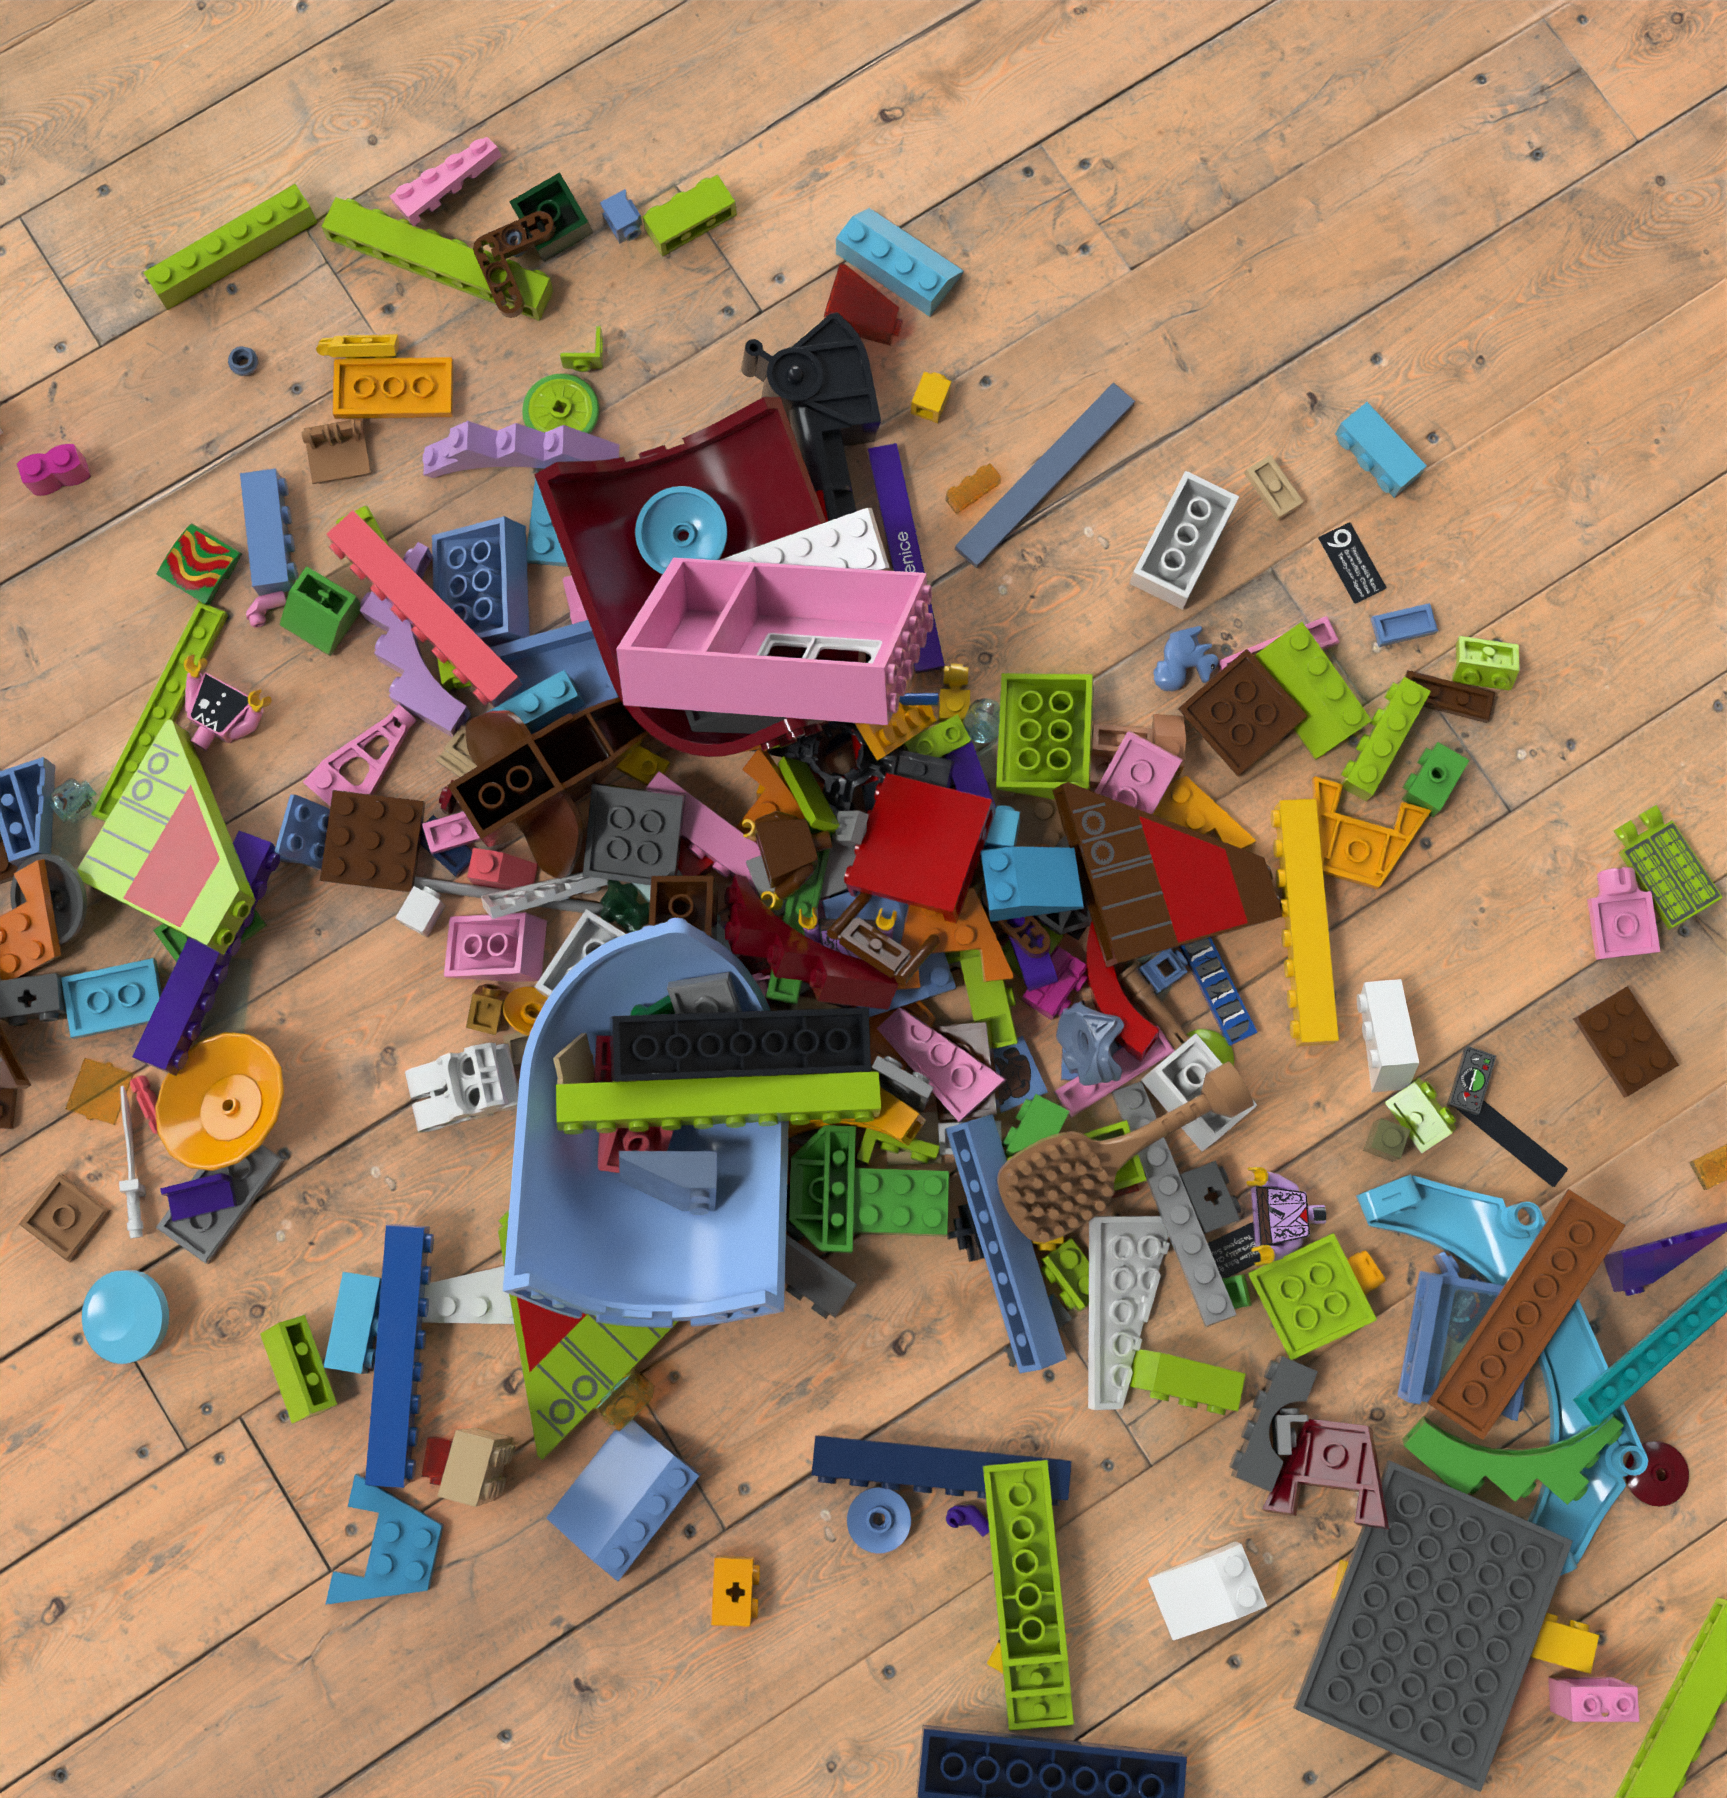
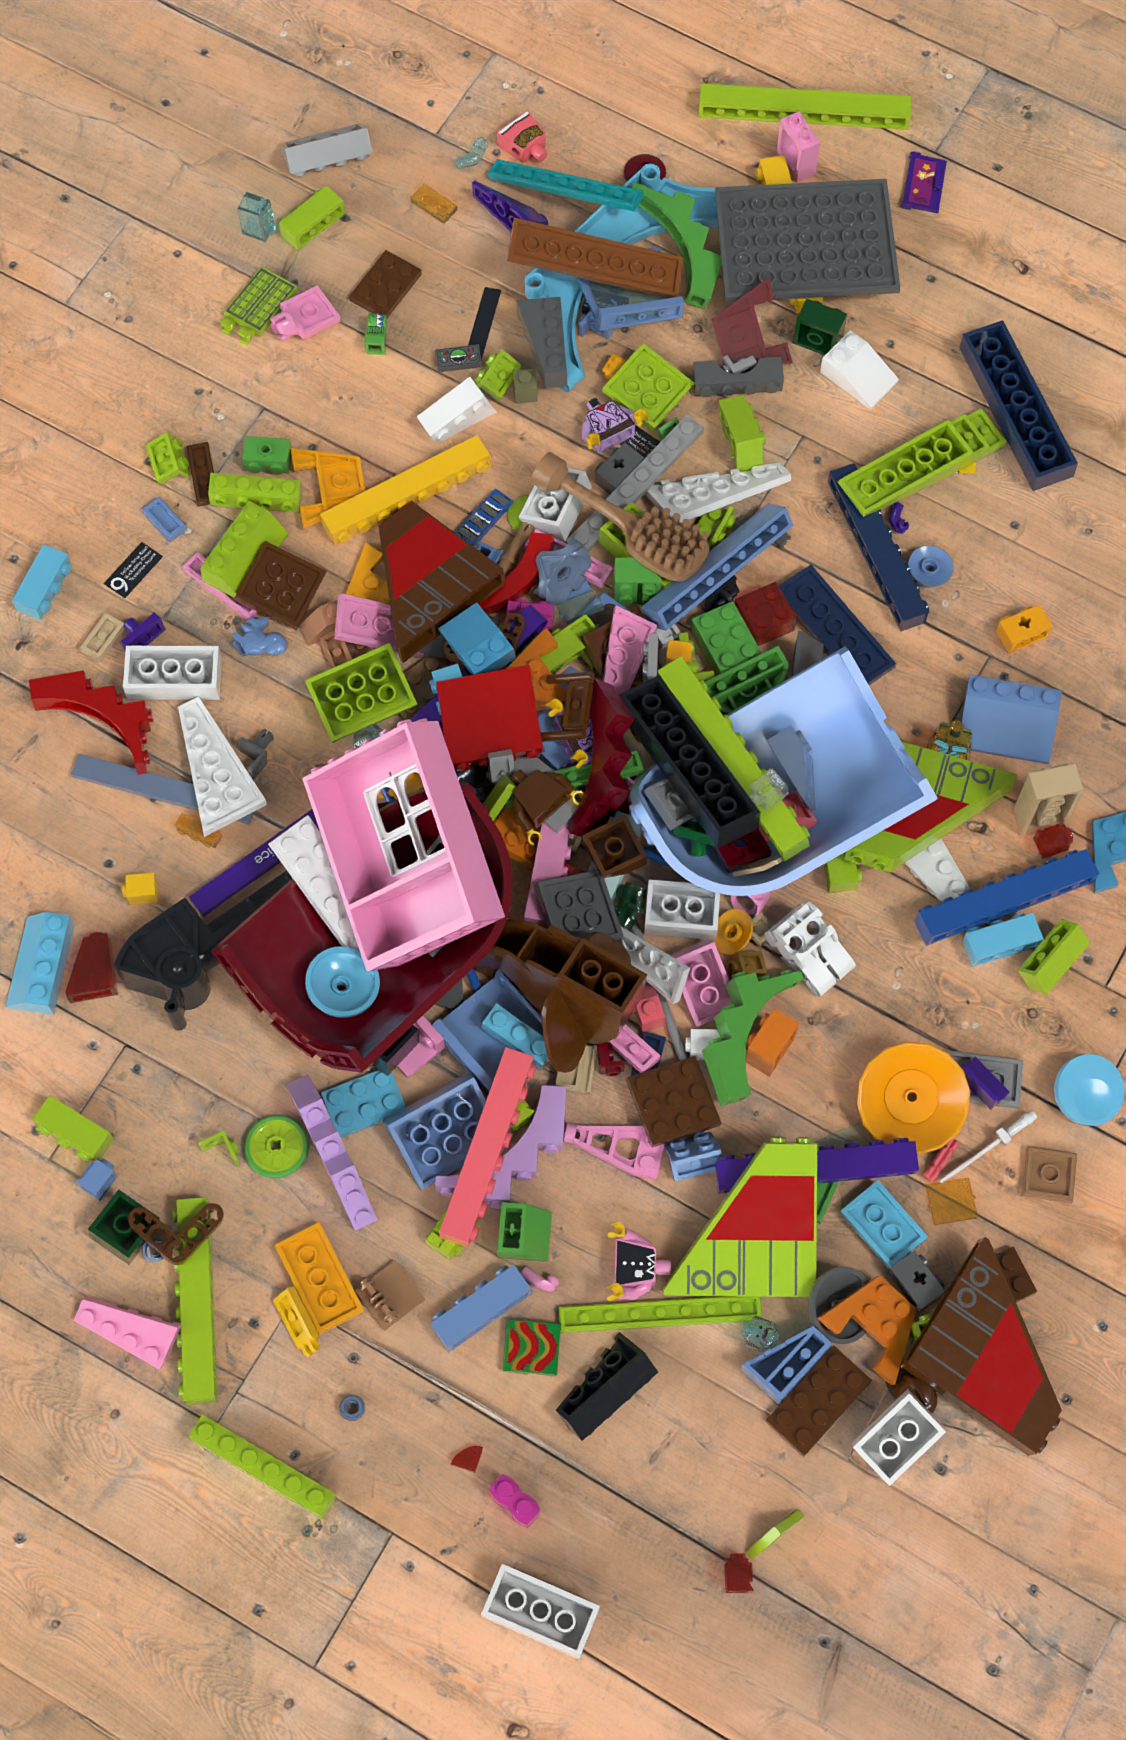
camera: 115 degrees left, 10 degrees down
none -> red arch [29,670,154,775]
none -> dark purple tile [120,612,166,652]
none -> white wing [178,696,267,837]
none -> dark grey bracket [239,729,274,781]
none -> bright green leg [364,313,387,355]
none -> clear red tile [451,1446,484,1473]
none -> dark grey wedge [517,297,567,388]
none -> clear light blue piece [555,589,604,624]
none -> black wedge [555,1332,658,1441]
none -> bright green arch [702,970,804,1106]
none -> clear red brick [734,581,797,647]
none -> orange brick [746,1008,799,1077]
none -> clear window [749,767,789,811]
none -> dark blue plate [775,565,896,685]
none -> dark green brick [793,298,847,355]

